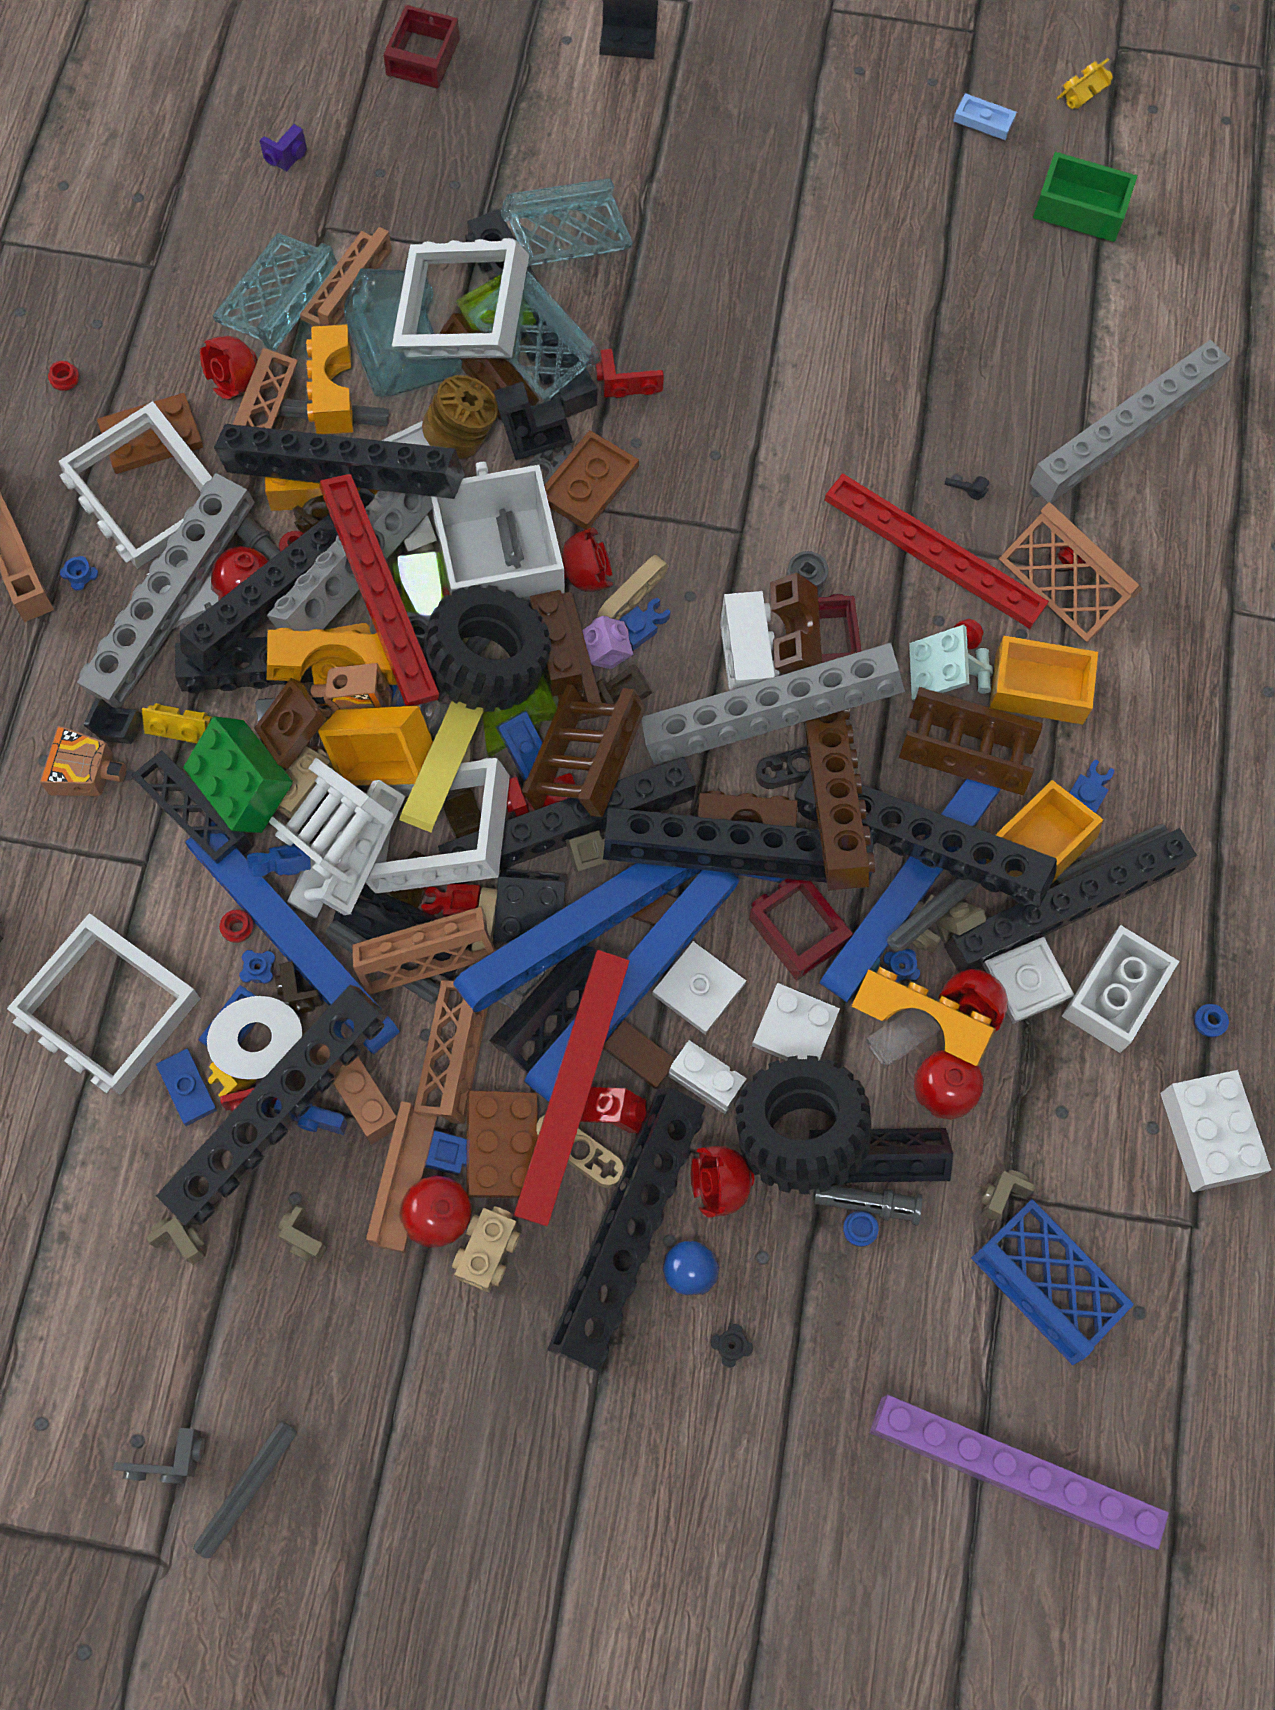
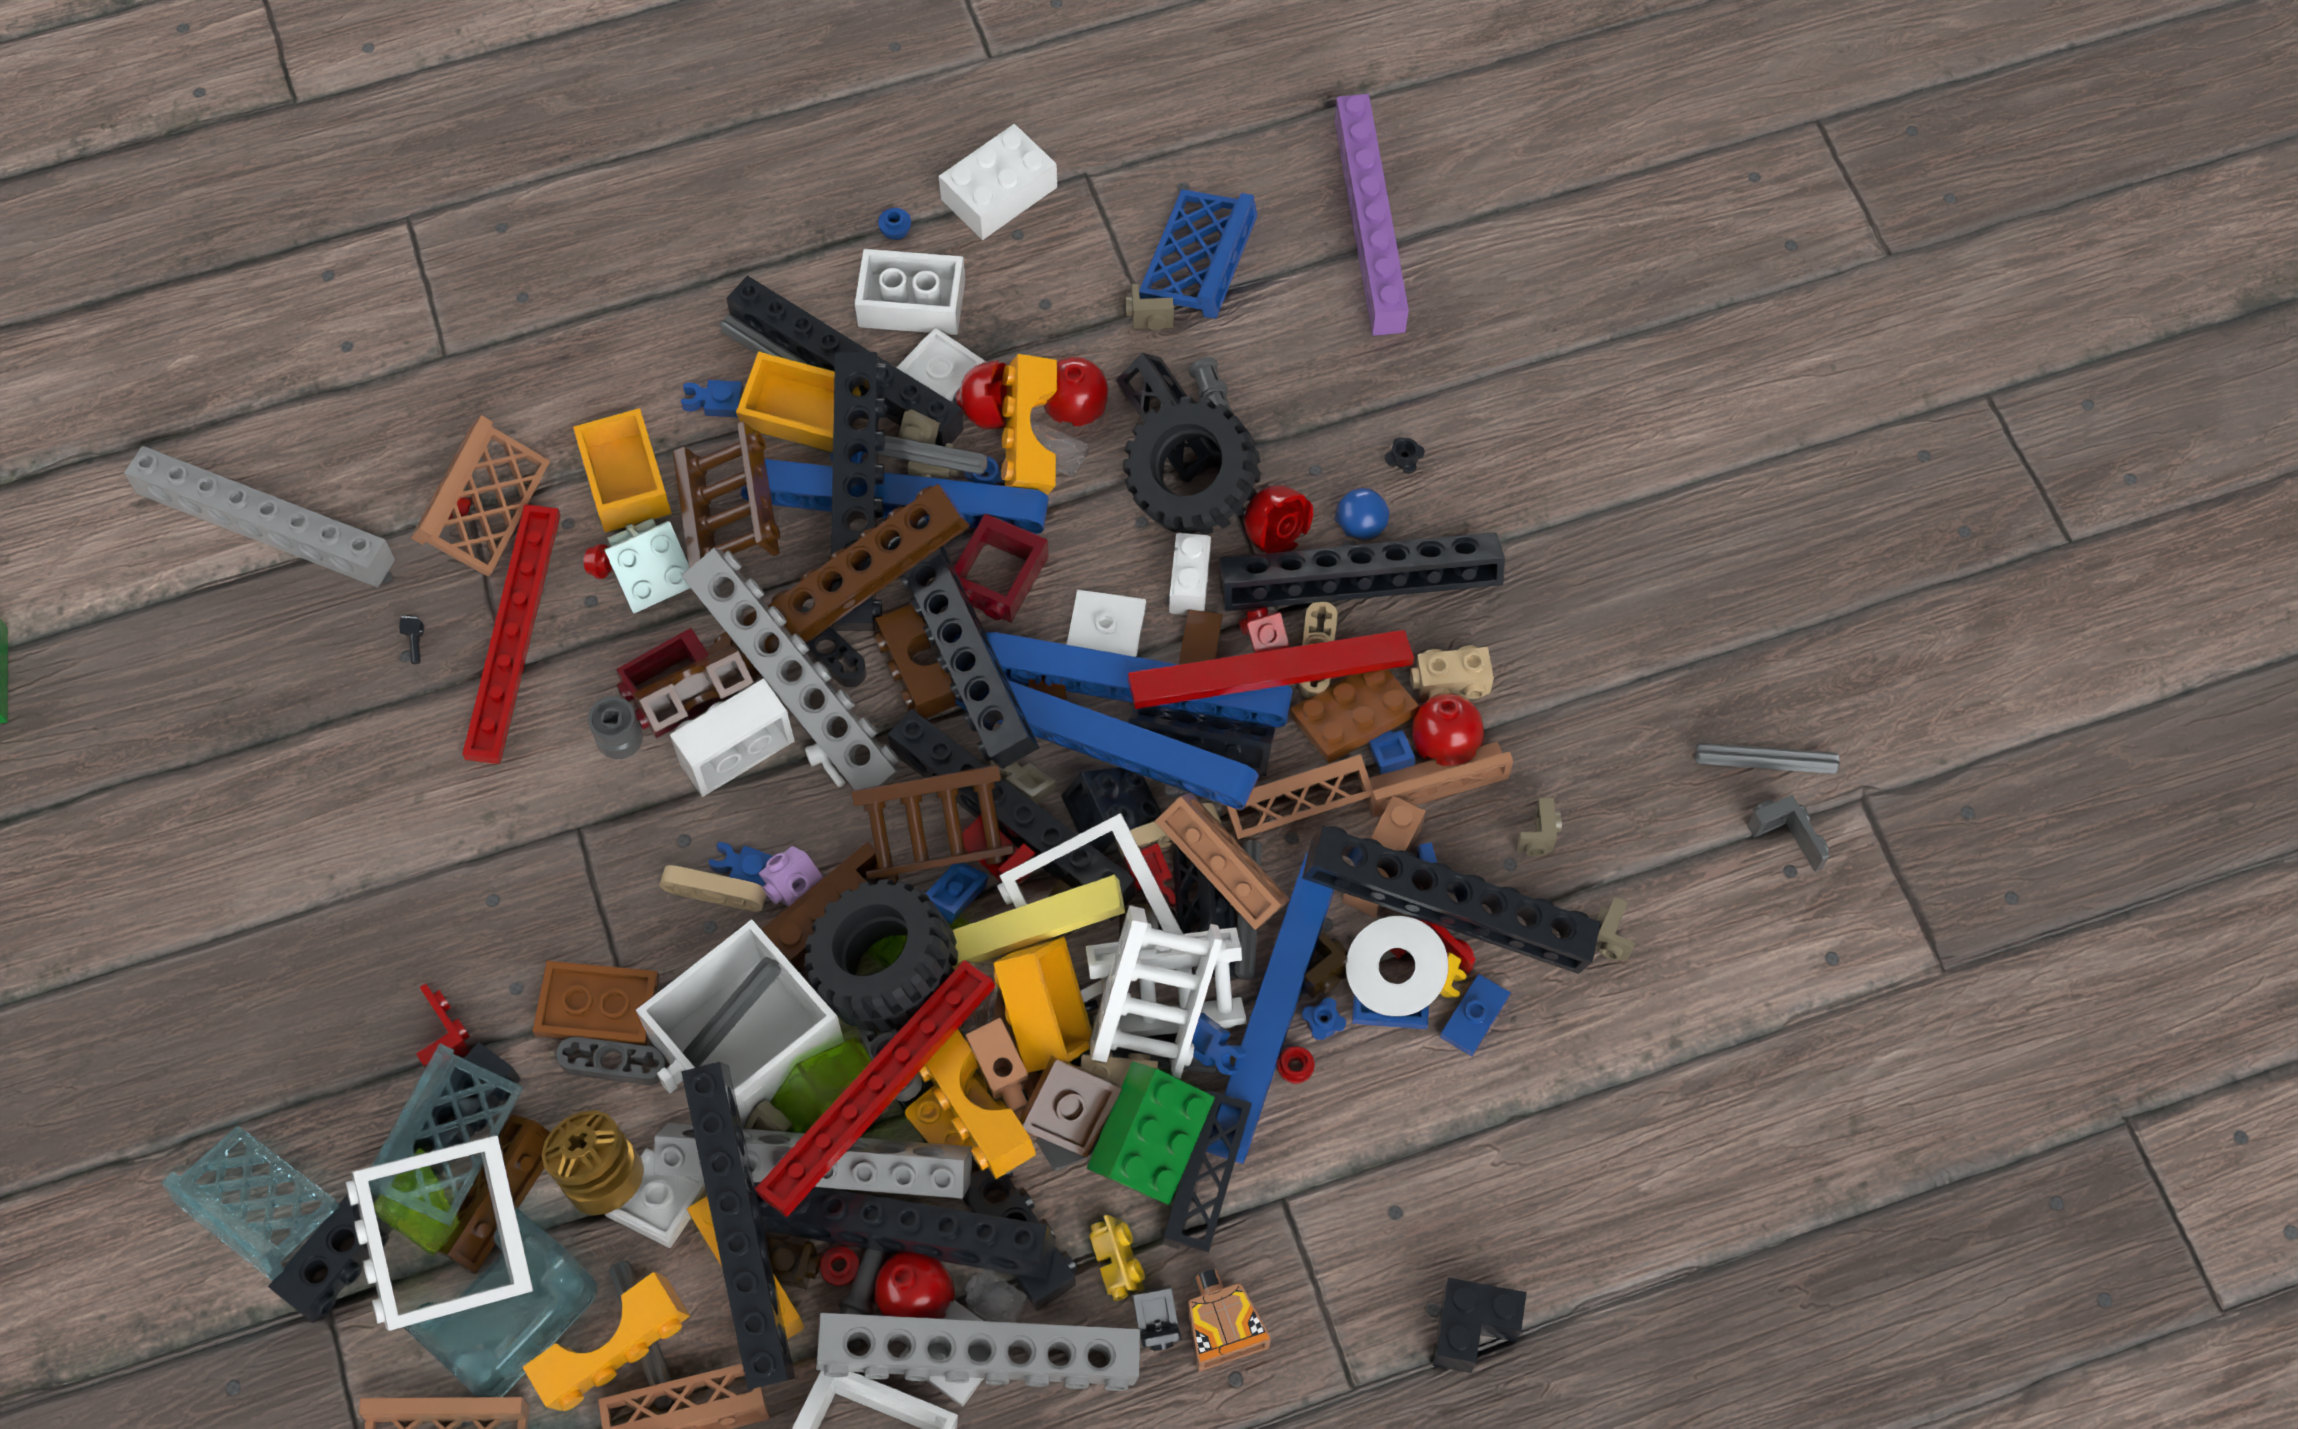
camera: 115 degrees left, 5 degrees down
white window [7,913,200,1095] -> none
black brick [494,382,573,460] -> none
red cylinder [561,527,613,592] -> none
dark brown bracket [596,665,652,704] -> none
white plate [752,983,840,1061] -> none
blue plate [843,1211,879,1247] -> none

